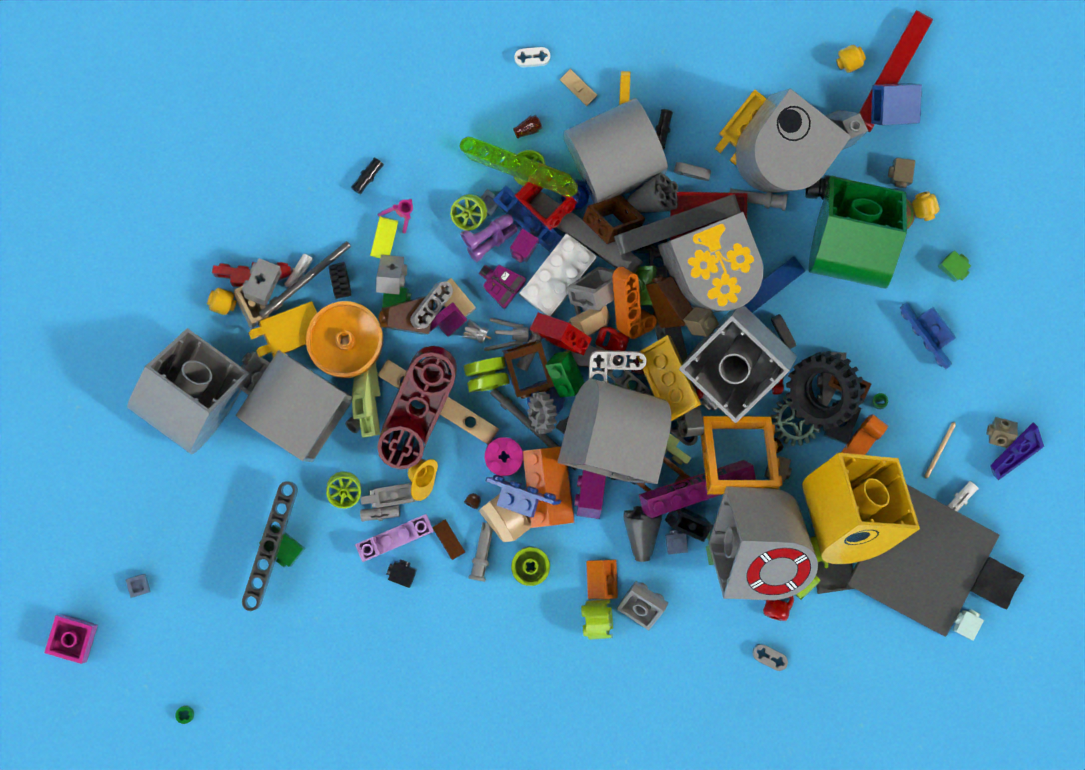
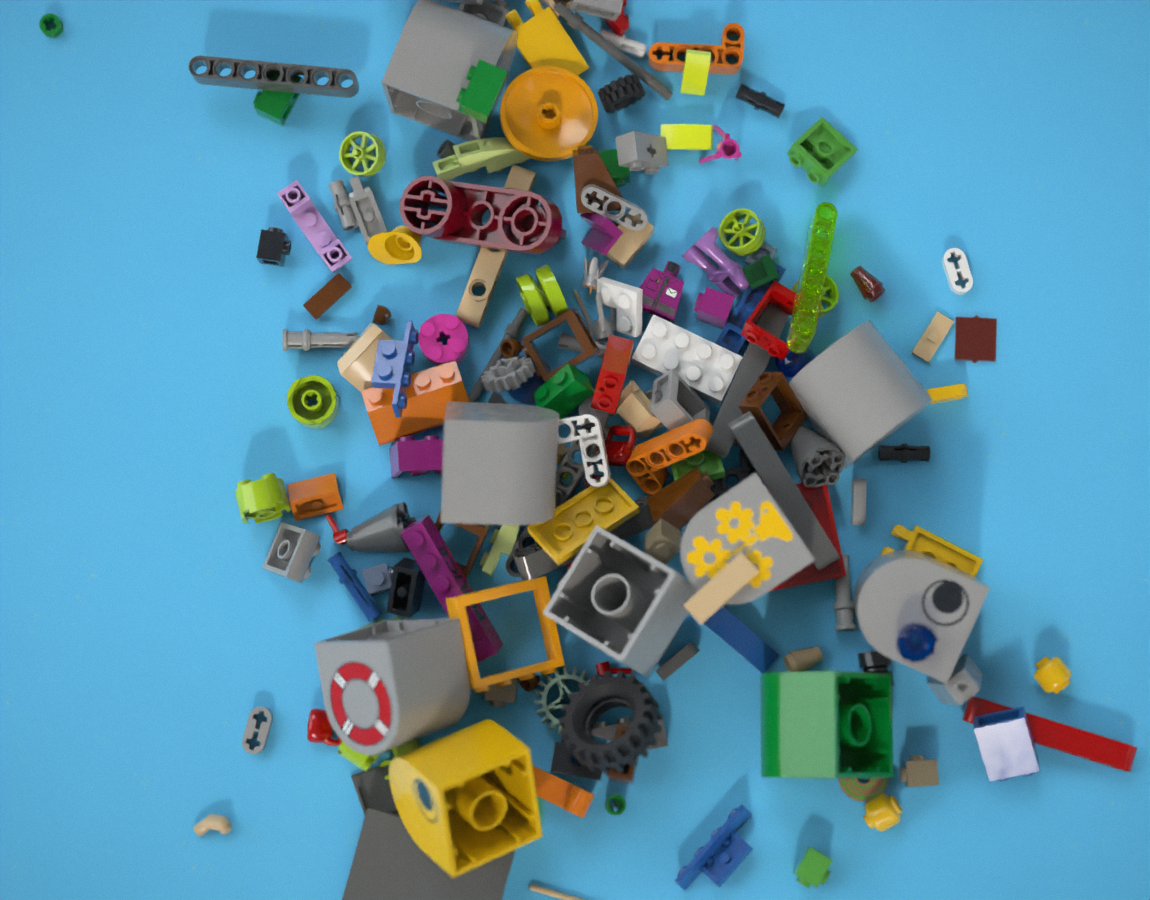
camera: 80 degrees right, 5 degrees down
none -> tan arm [193,814,232,837]
none -> red hand [325,514,349,545]
none -> blue pin [327,552,382,622]
none -> green brick [456,59,507,123]
none -> reddish brown hinge [500,339,522,359]
none -> white plate [597,277,643,338]
none -> orange beam [648,23,745,75]
none -> neon yellow slope [680,49,711,96]
none -> tan tile [683,552,759,625]
none -> dark green panel [743,254,780,291]
none -> tan cone [784,646,823,672]
none -> bright green plate [787,117,858,186]
none -> clear blue hair [896,622,938,662]
none -> clear red piece [954,315,997,363]

